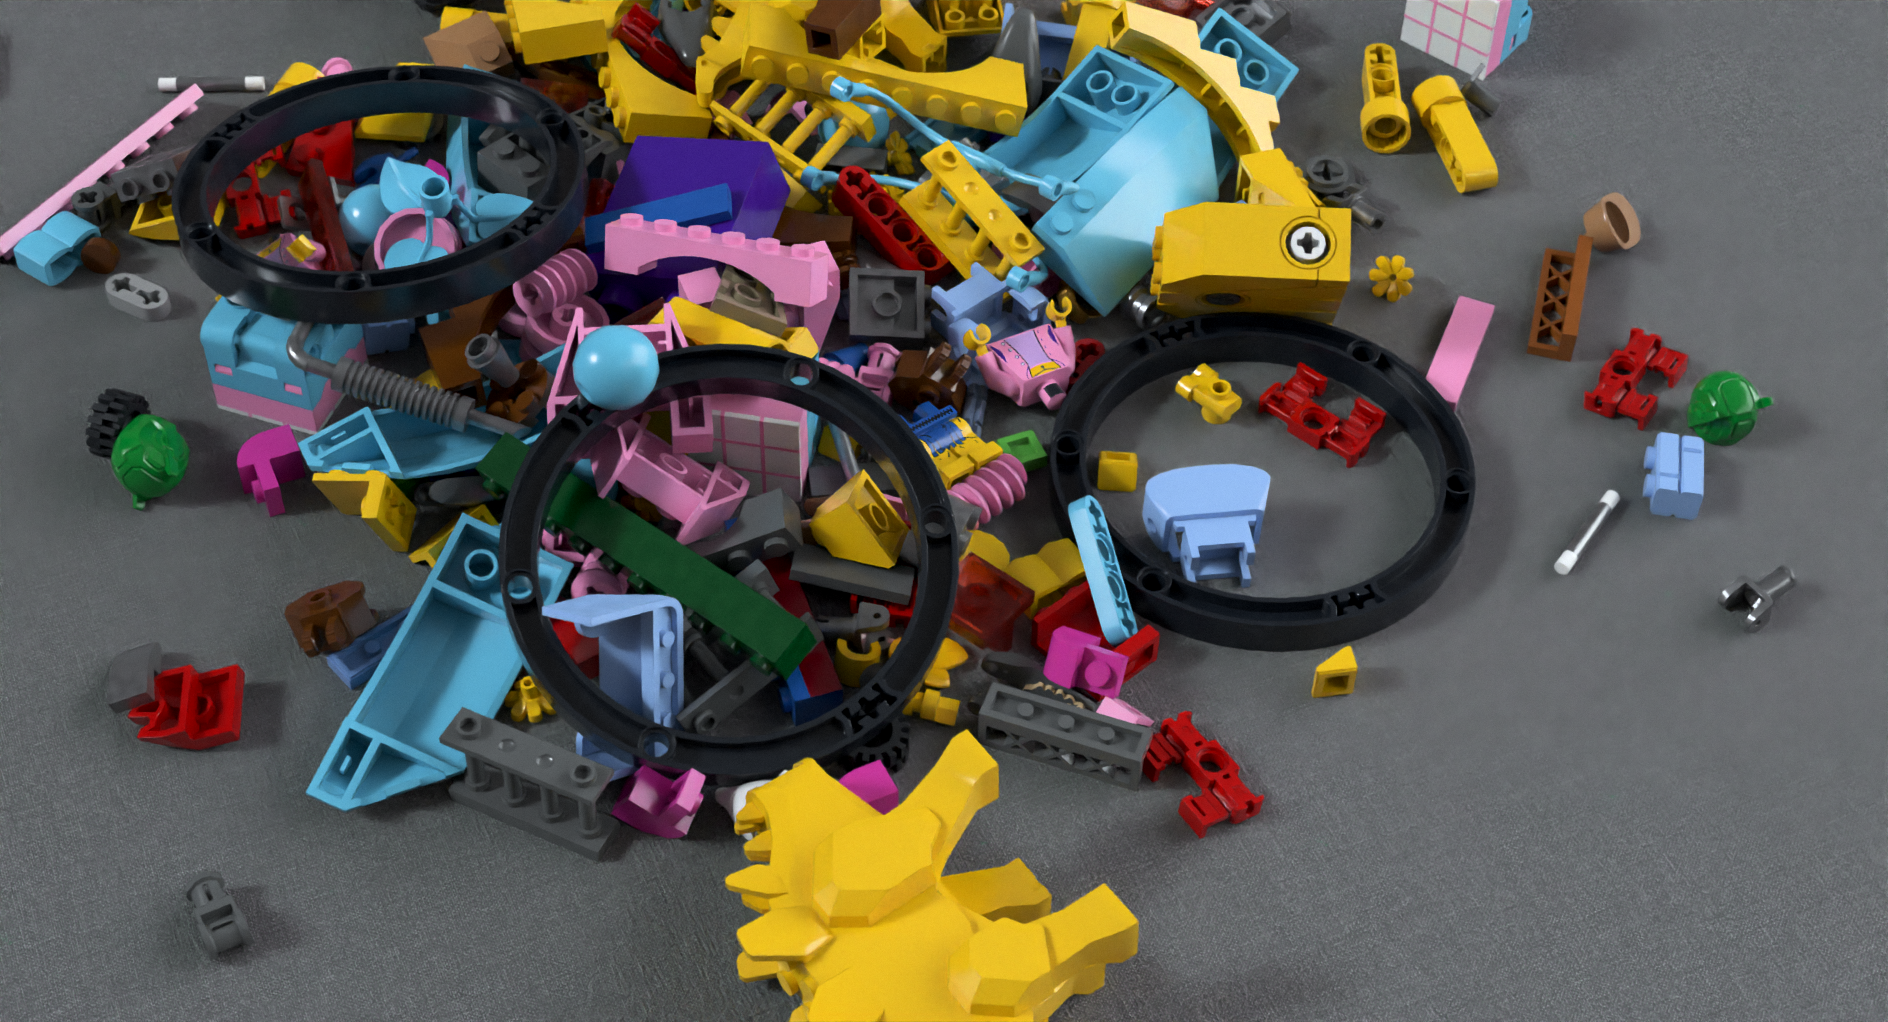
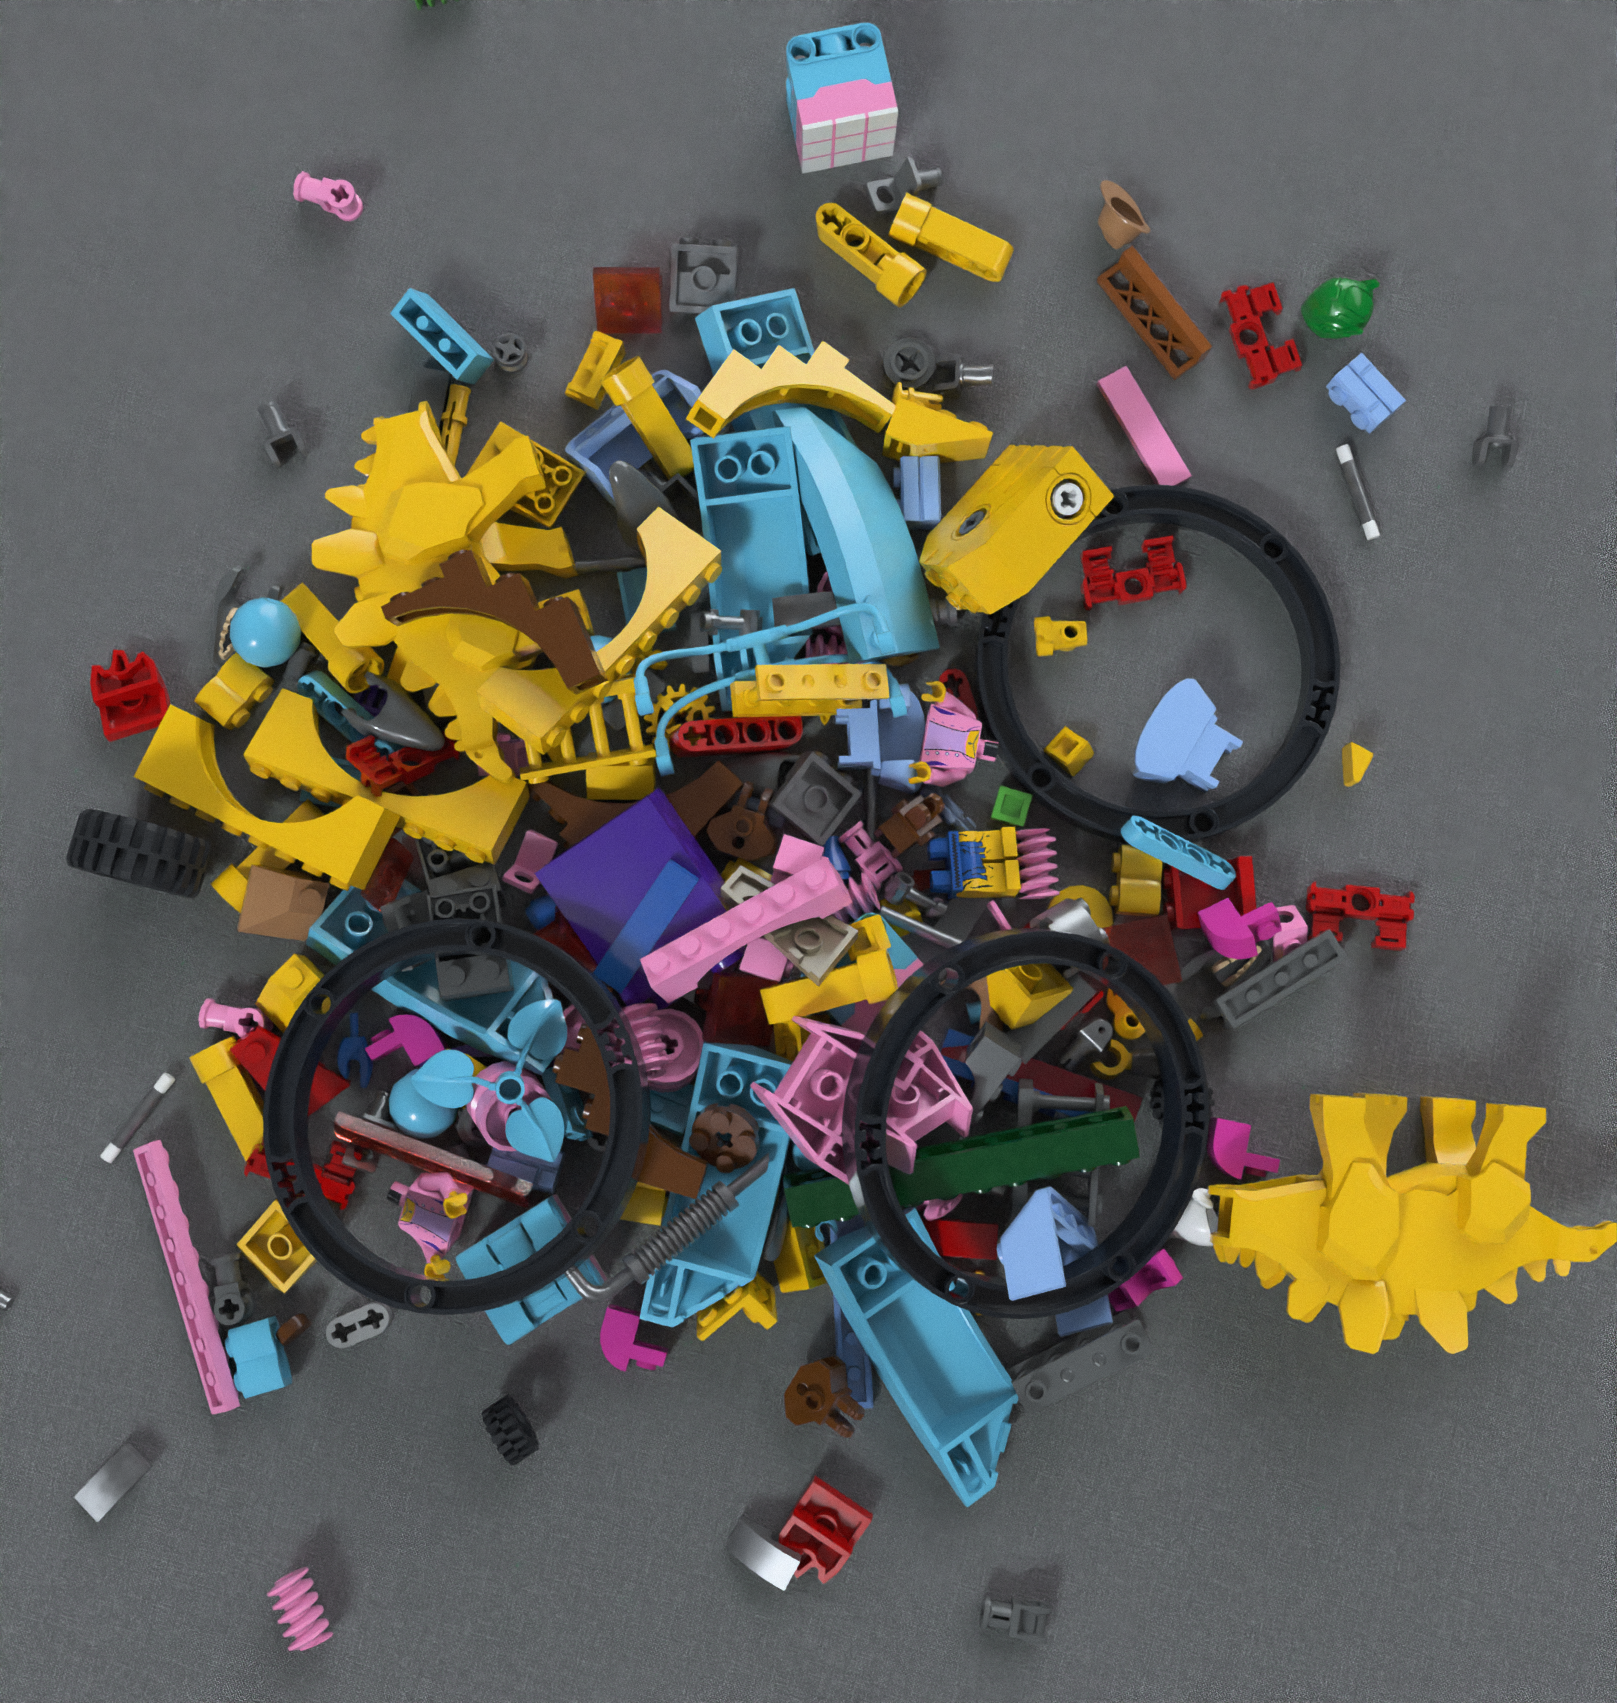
camera: 55 degrees left, 35 degrees up
flat silver plate [111,143,198,204] -> none
green helmet [111,414,190,511] -> none
flat silver cone [465,334,519,388] -> none
medium azure piece [572,325,659,410] -> none
yellow plant [1369,255,1414,303] -> none

